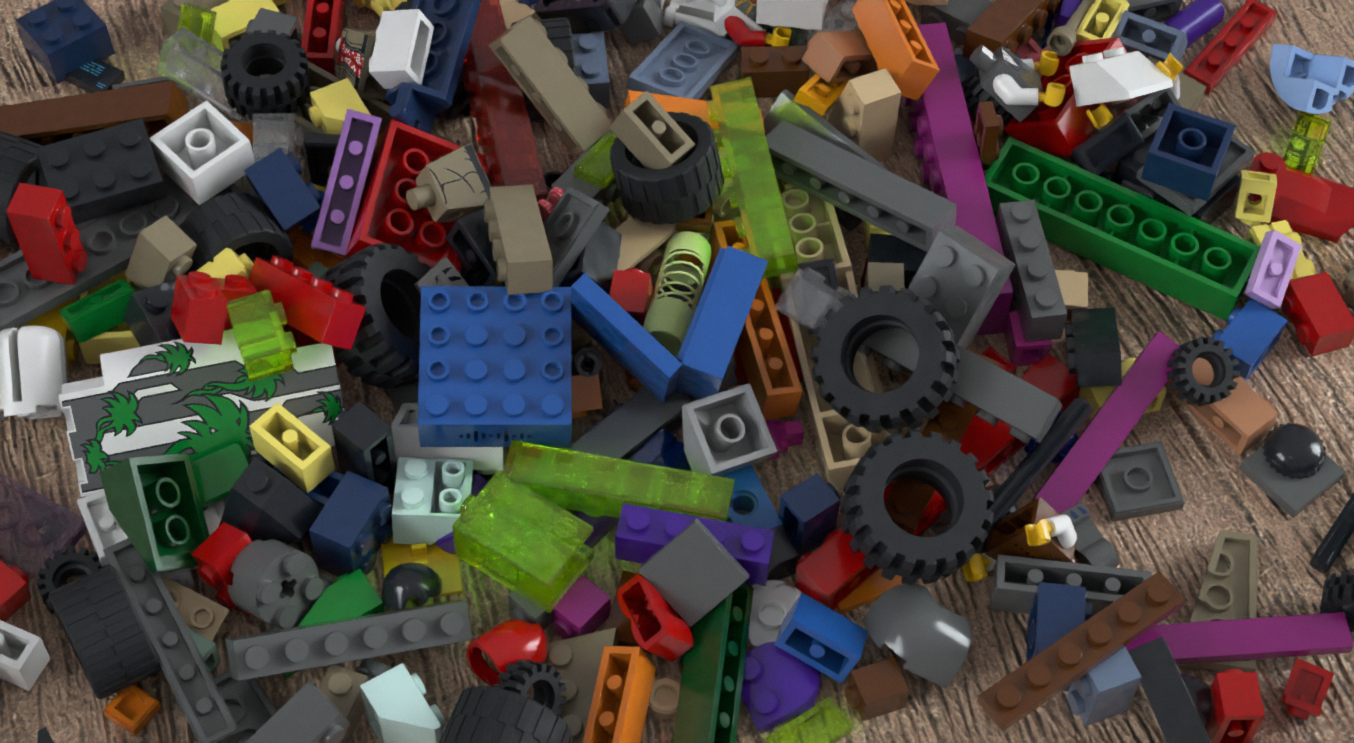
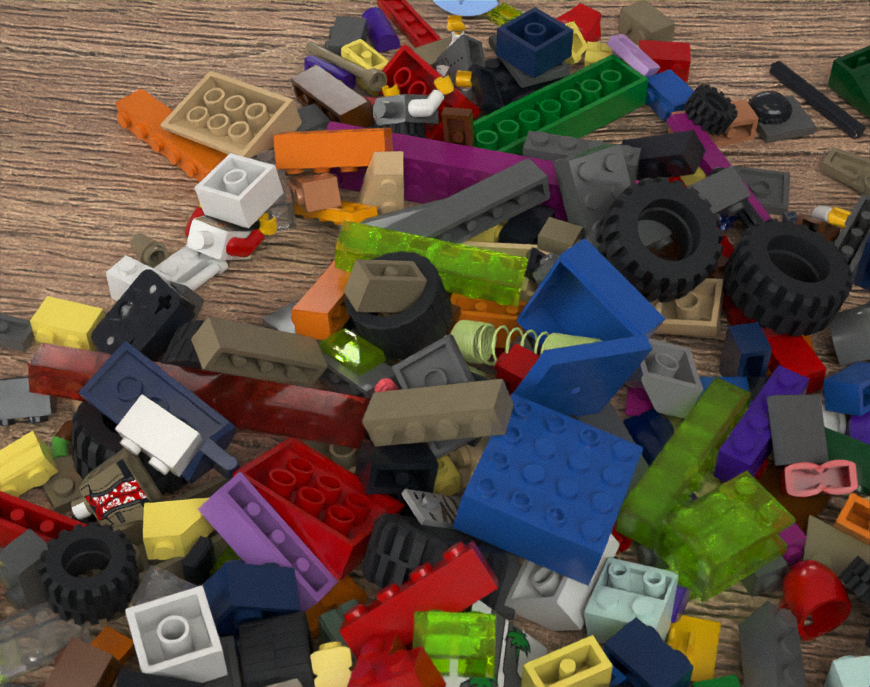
camera: 65 degrees left, 10 degrees down
black brick [331,401,397,495] -> none
black hair [382,562,442,610] -> none
dark tan torso [406,143,491,223] -> none
sand blue plate [626,21,739,100] -> none
reddish brown brick [739,45,810,99] -> none
white slope [1069,47,1173,107] -> none
sand blue brick [1113,10,1188,62] -> none

